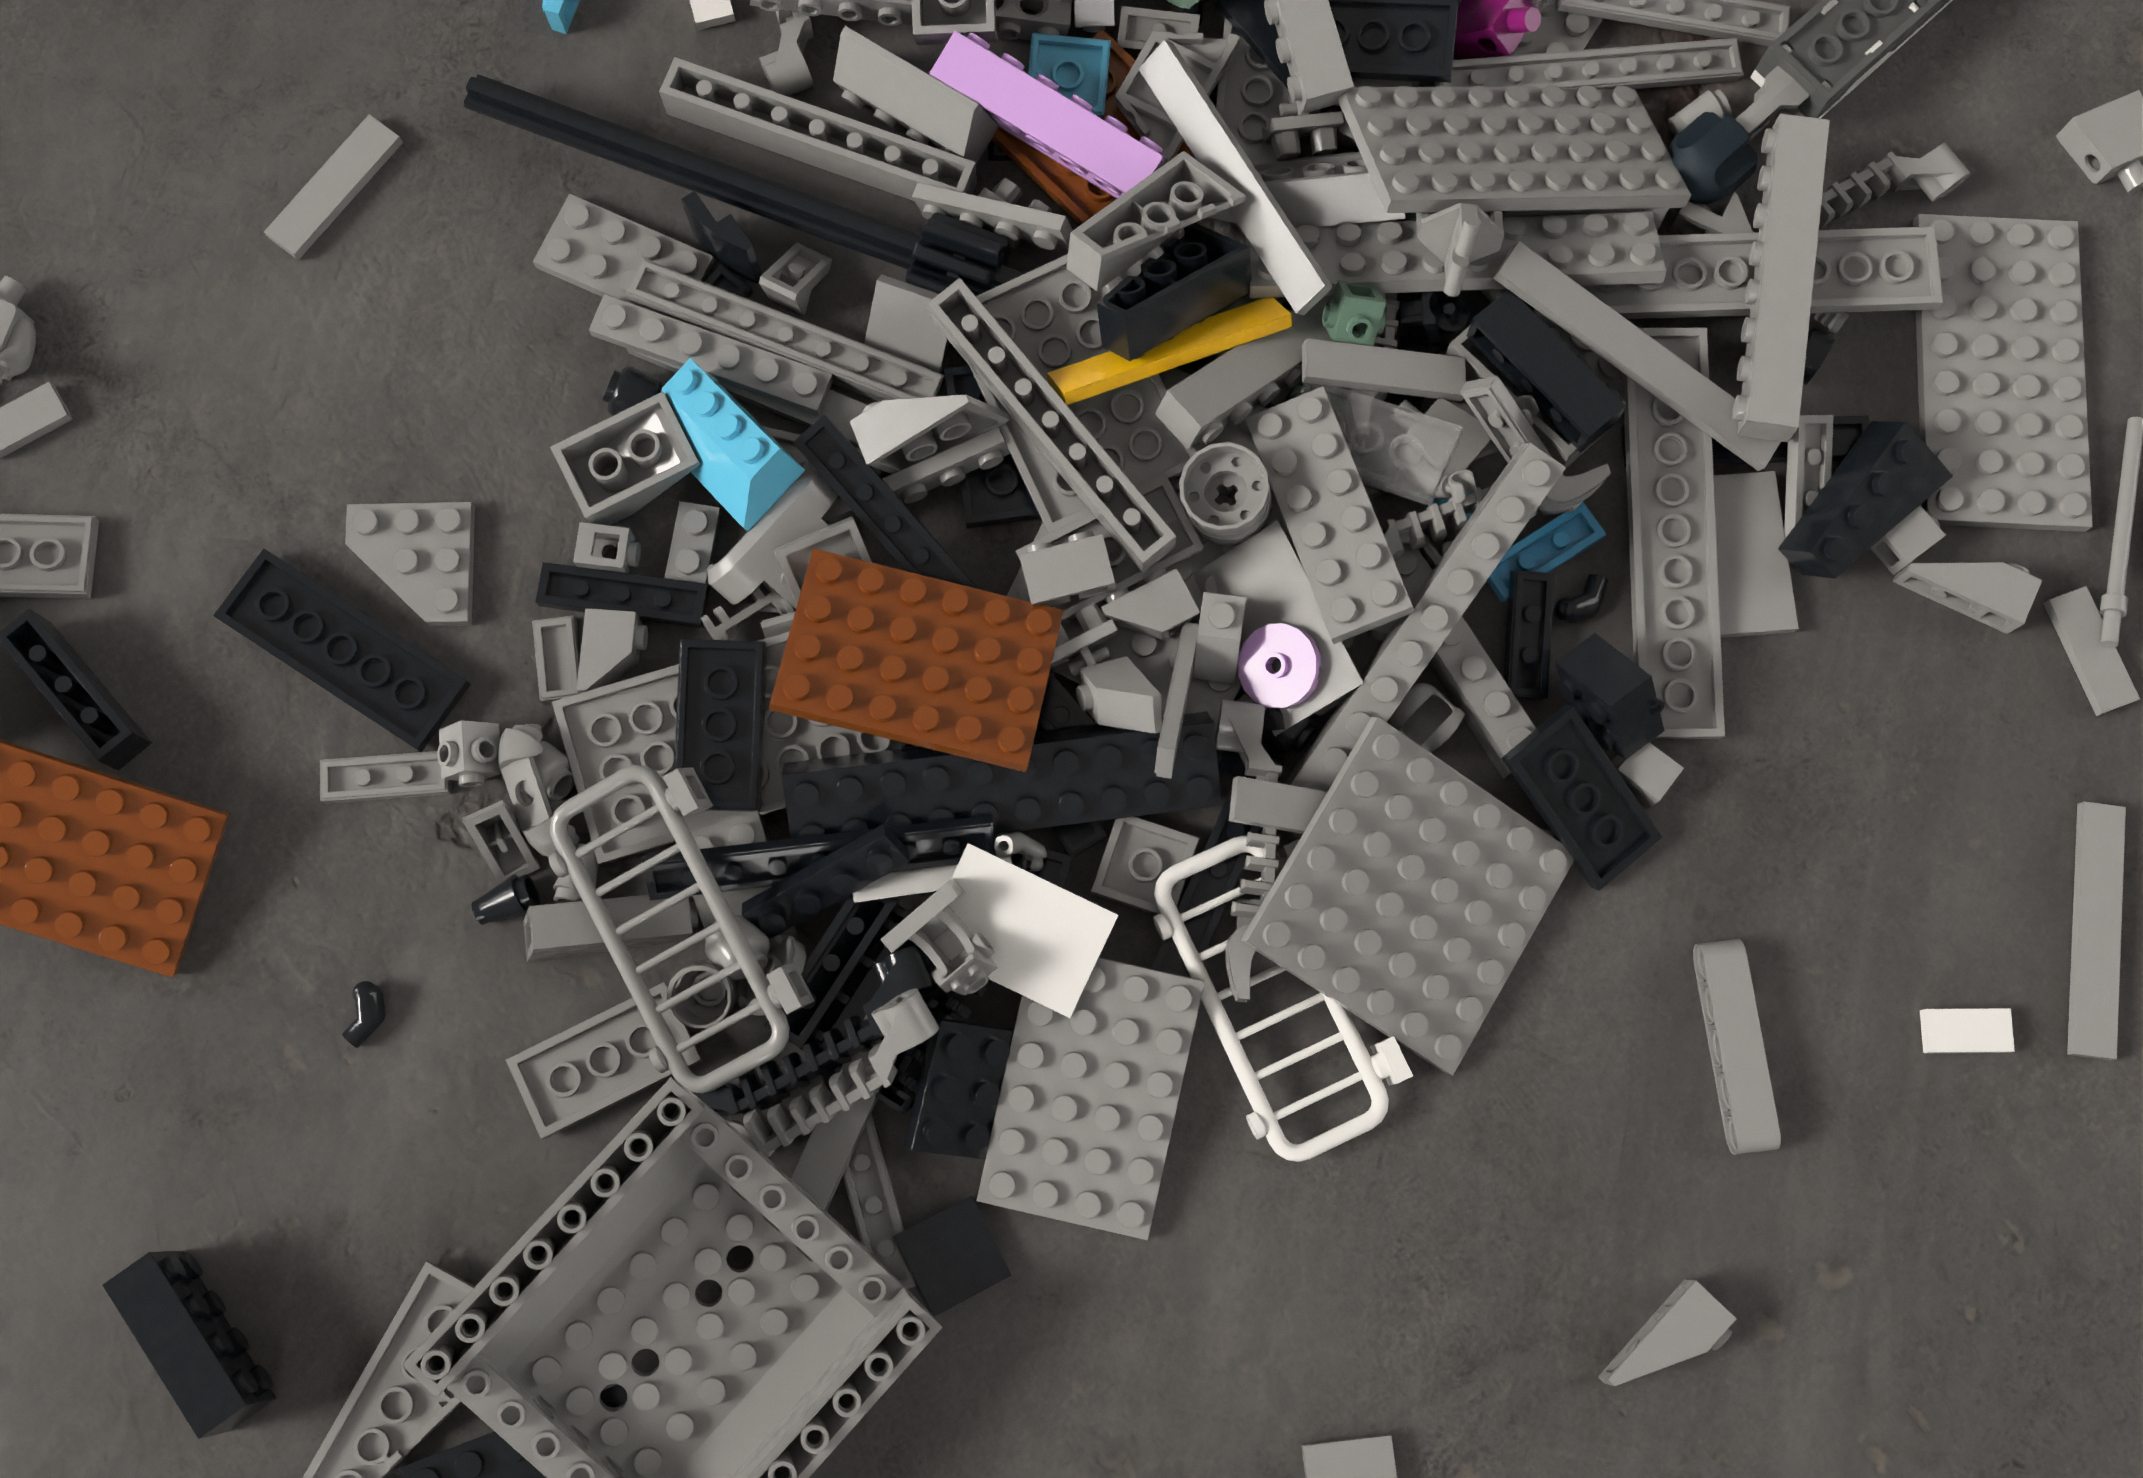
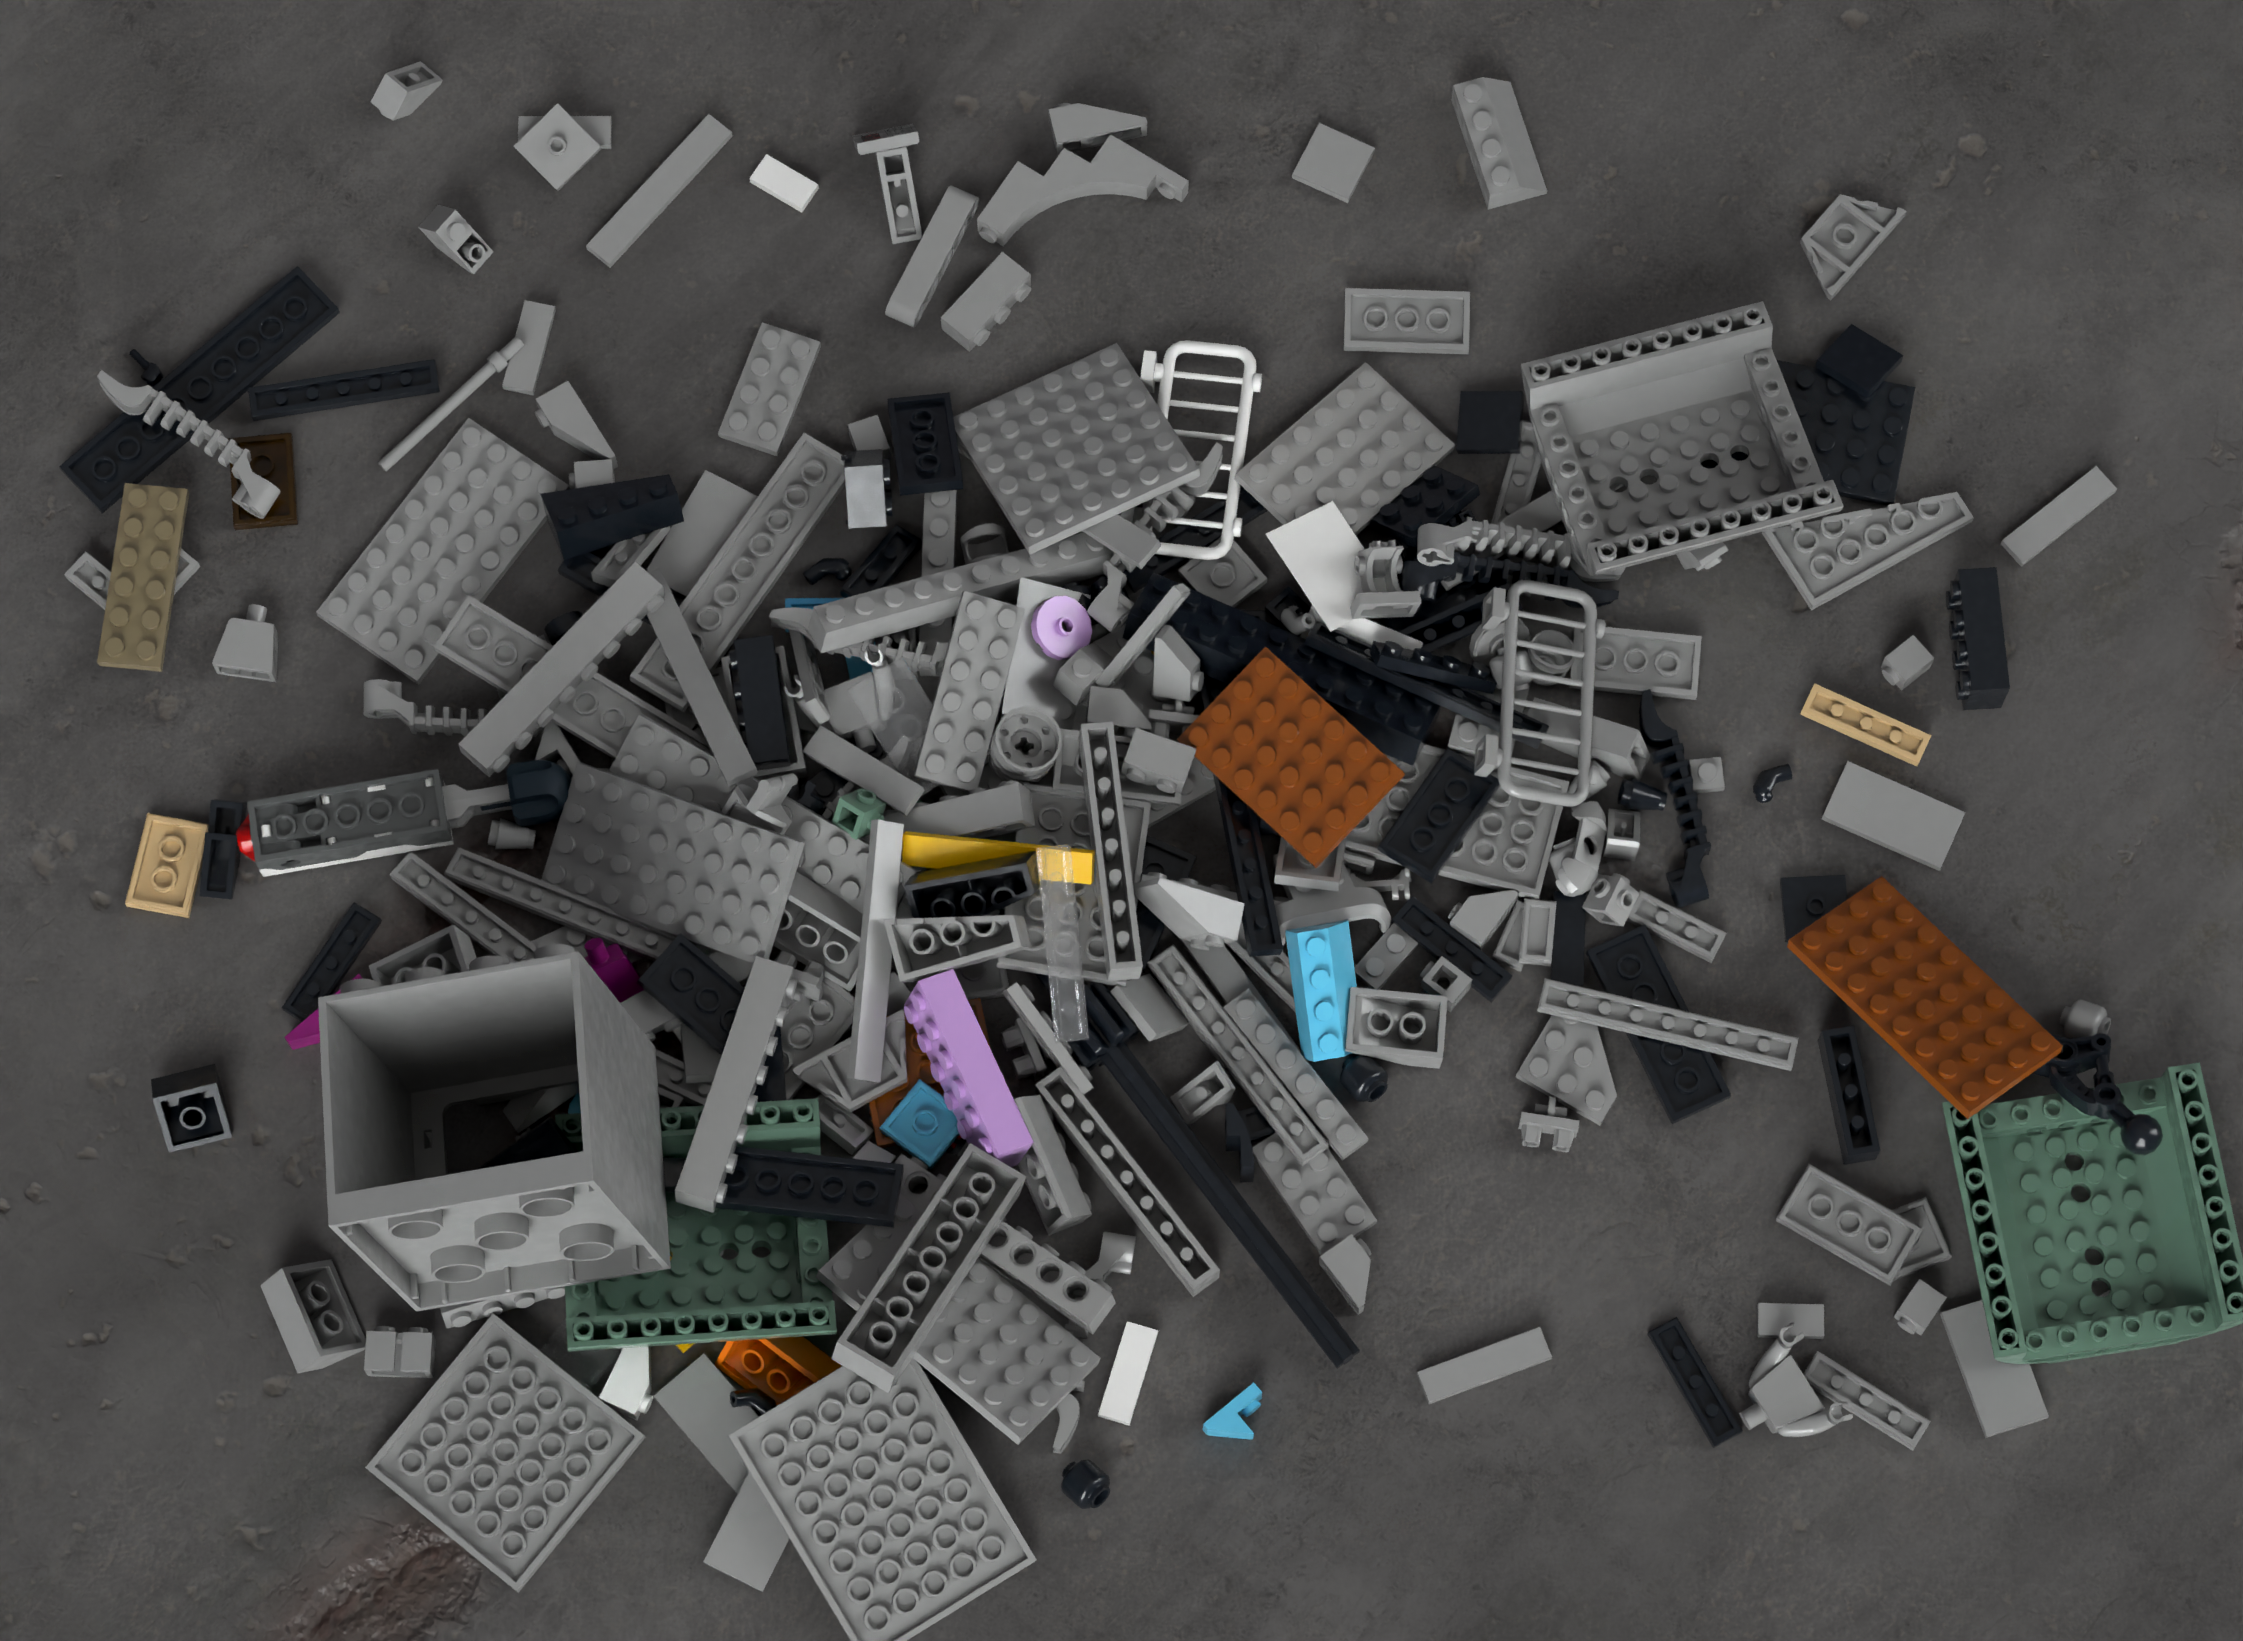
camera: 145 degrees left, 5 degrees down
none -> light grey plate [718,322,821,457]
none -> light grey tile [852,123,920,155]
none -> light grey slope [875,146,922,244]
none -> light grey brick [941,252,1031,352]
none -> light grey arch [977,134,1189,247]
none -> clear tile [1036,844,1089,1043]
none -> light grey slope [1319,1234,1372,1315]
none -> light grey plate [1344,288,1470,354]
none -> light grey tile [1518,898,1557,966]
none -> light grey hips [1518,1096,1580,1152]
none -> light grey tile [1537,978,1799,1071]
none -> black tile [1551,891,1586,987]
none -> black piece [1639,689,1711,908]
none -> black tile [1647,1317,1743,1448]
none -> light grey plate [1688,757,1725,793]
none -> black plate [1780,875,1847,942]
none -> tan plate [1800,683,1932,766]
none -> light grey tile [1822,761,1966,871]
none -> light grey brick [1881,635,1934,691]

